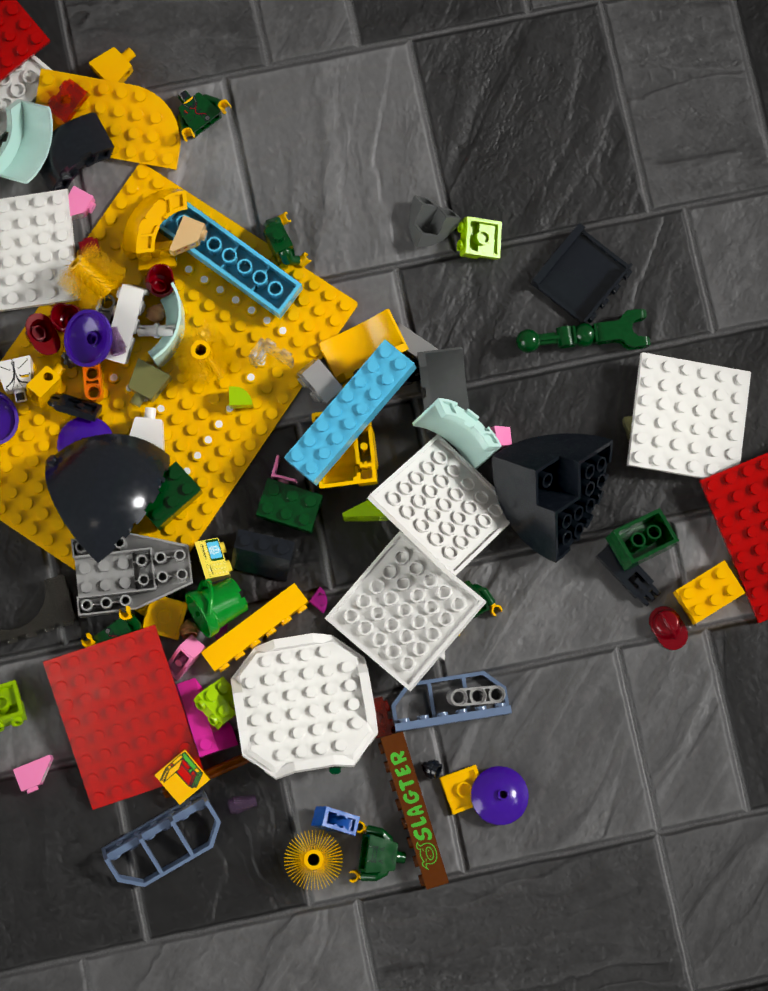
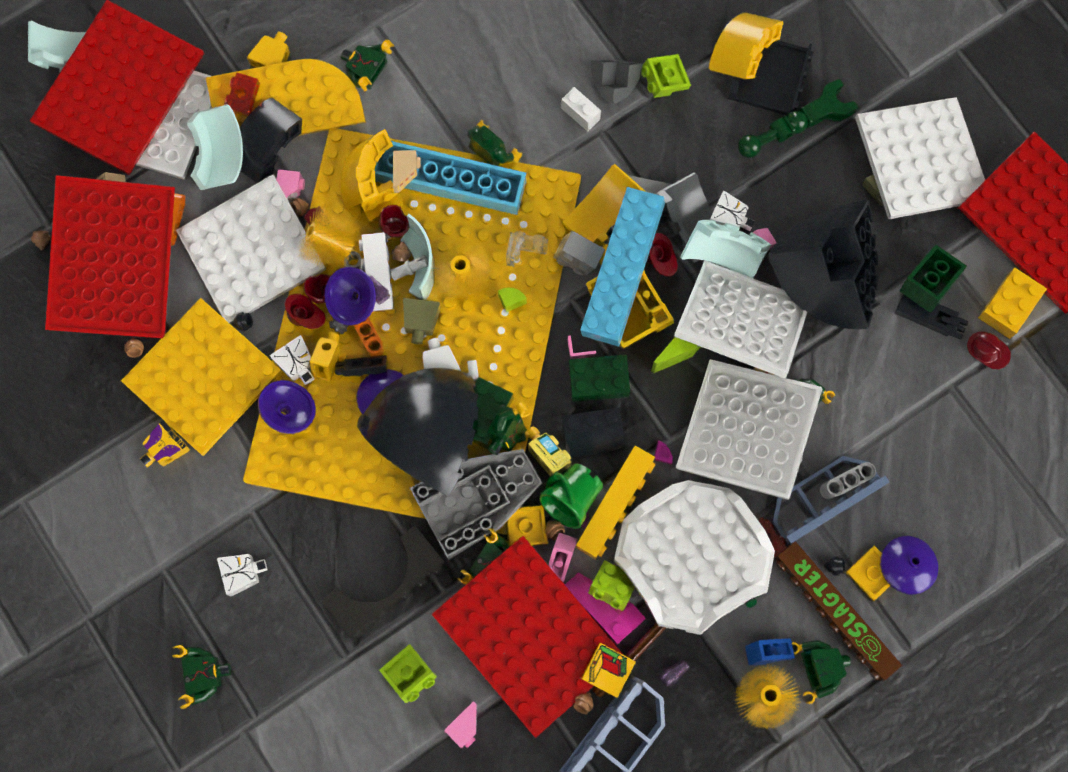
camera: 20 degrees left, 5 degrees down
none -> medium nougat plate [290,198,309,217]
none -> white arm [467,360,479,382]
none -> dark green torso [488,403,540,455]
none -> white brick [561,87,601,132]
none -> medium nougat plate [574,693,594,714]
none -> dark red piece [647,233,678,276]
none -> yellow panel [709,13,783,79]
none -> white torso [710,191,755,231]

